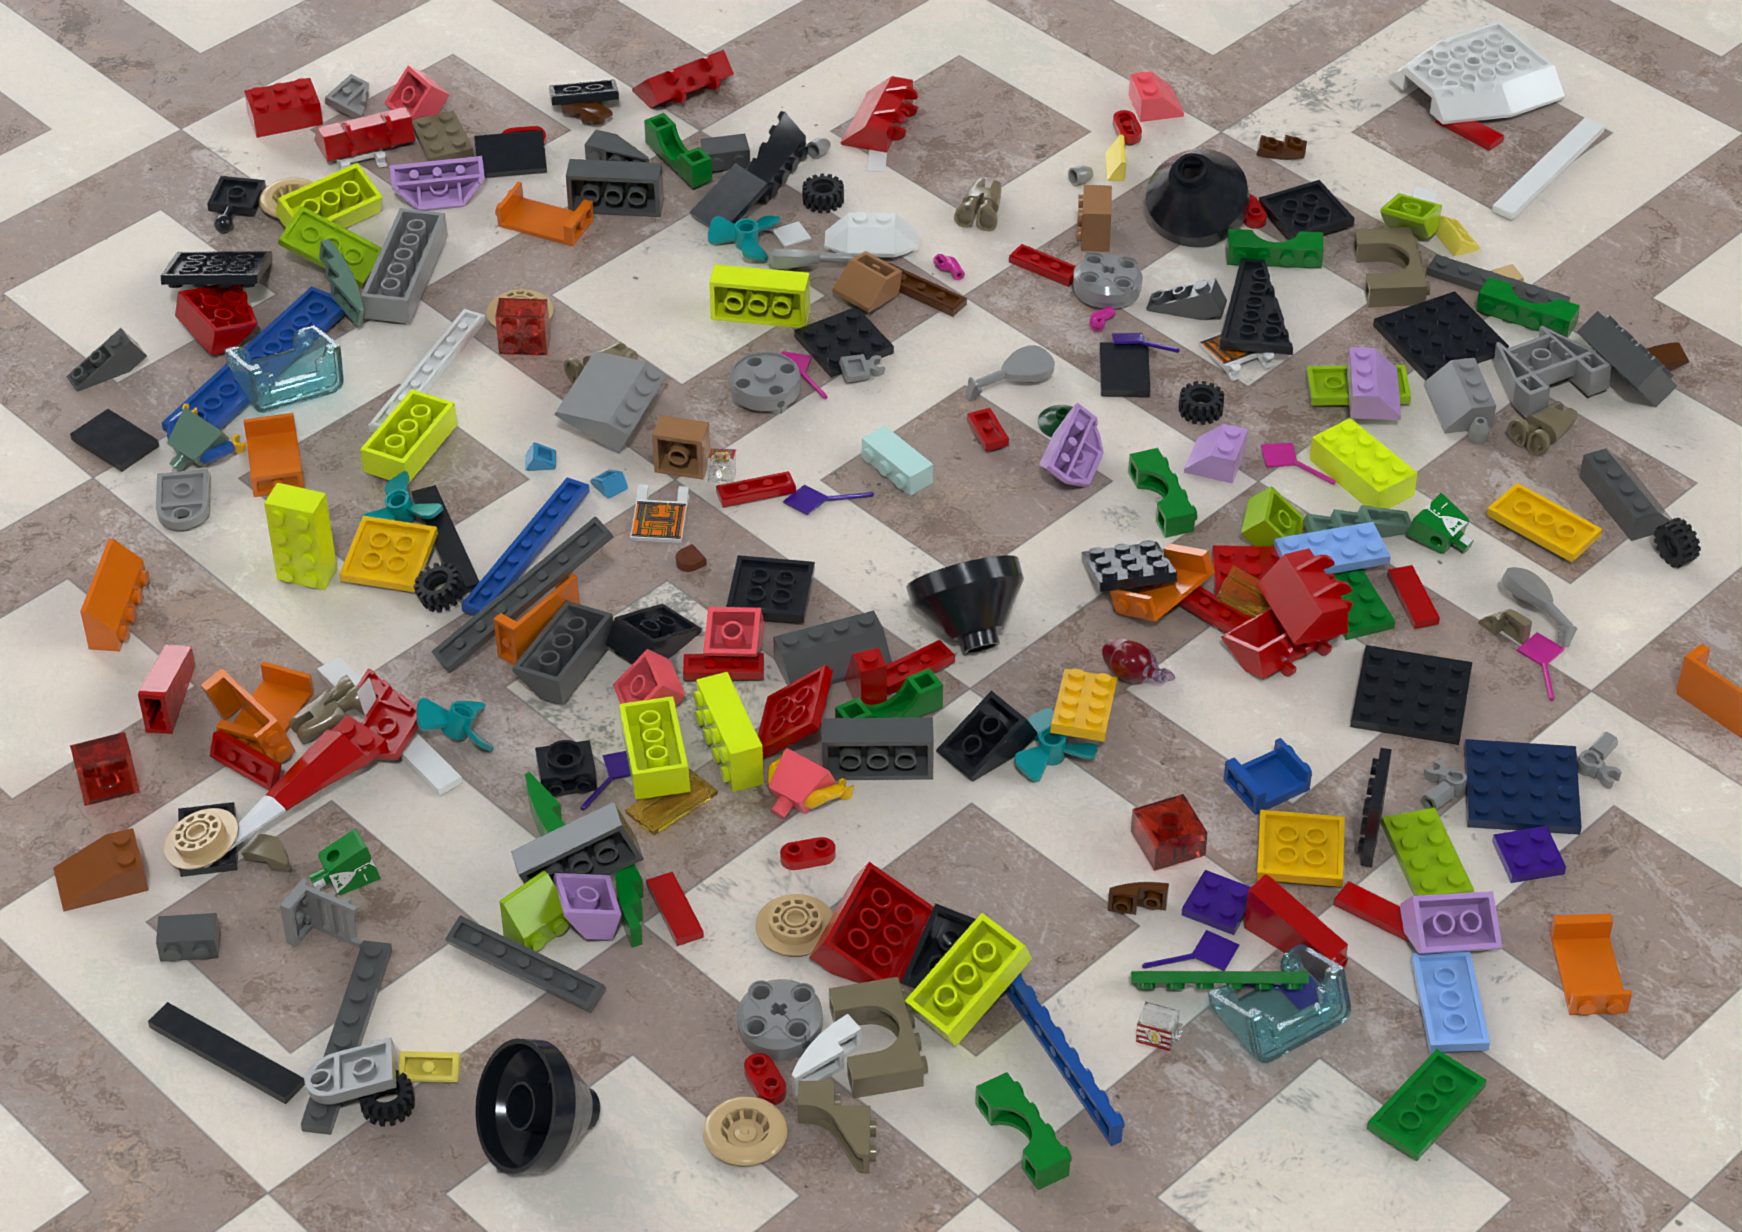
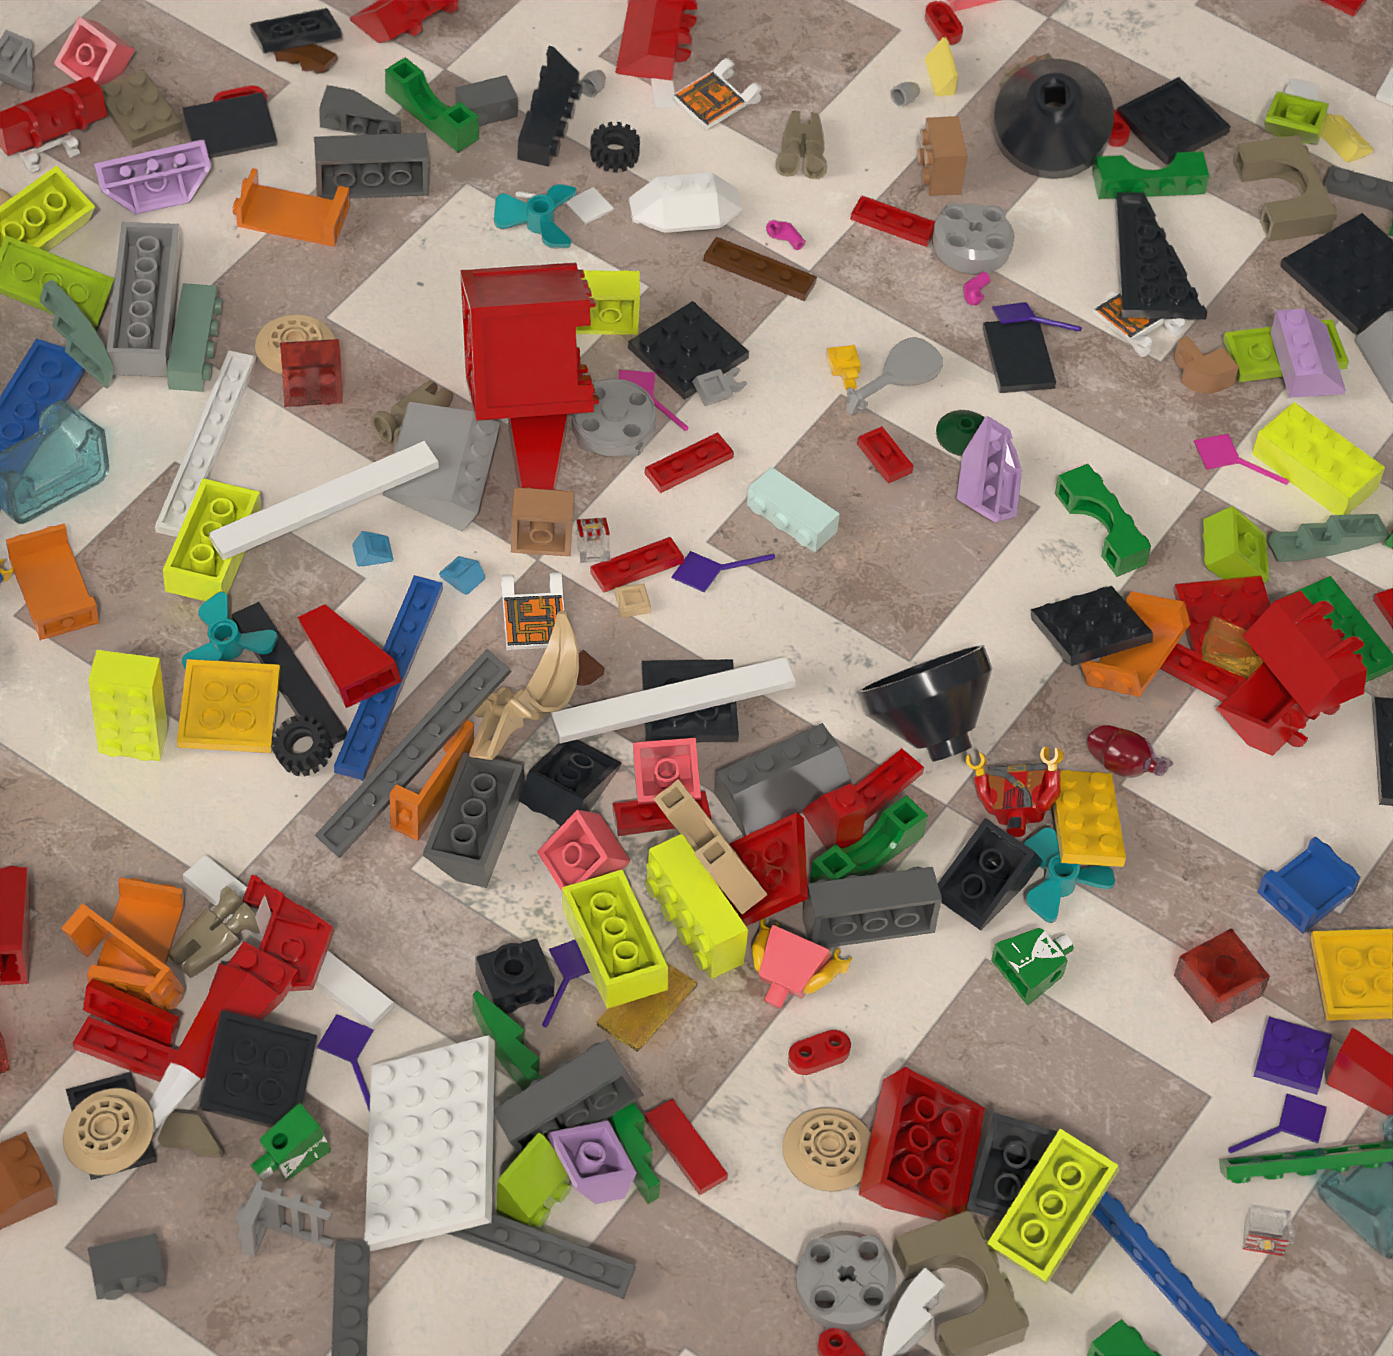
camera: 15 degrees left, 10 degrees up
teal piece [416,698,494,752] -> none
black tile [689,163,770,228] -> none
light grey piece [768,249,854,271] -> none
medium nougat slope [832,251,902,313] -> none
reddish brown slope [1108,882,1169,915] -> none
dark grey slope [1146,278,1227,320] -> none
black tyre [1179,381,1224,425] -> none
lavender slope [1184,424,1248,484] -> none
reddish brown slope [1256,135,1307,160] -> none
light blue plate [1274,522,1391,574] -> none
none -> red plate [73,1016,178,1082]
none -> sand green brick [167,283,223,392]
none -> black plate [196,1010,318,1128]
none -> white tile [209,441,439,560]
none -> red slope [297,604,402,708]
none -> dark purple piece [317,1014,374,1112]
none -> white plate [365,1035,495,1251]
none -> red container [460,262,599,421]
none -> tan piece [469,611,579,760]
none -> red slope [508,414,567,490]
none -> white tile [551,657,796,743]
none -> tan tile [615,583,651,618]
none -> red tile [644,432,734,493]
none -> tan arch [654,779,767,914]
none -> flag [672,58,762,130]
none -> yellow plate [826,345,861,390]
none -> torso [966,747,1064,837]
none -> green torso [991,928,1074,1005]
none -> medium nougat brick [1174,336,1239,393]

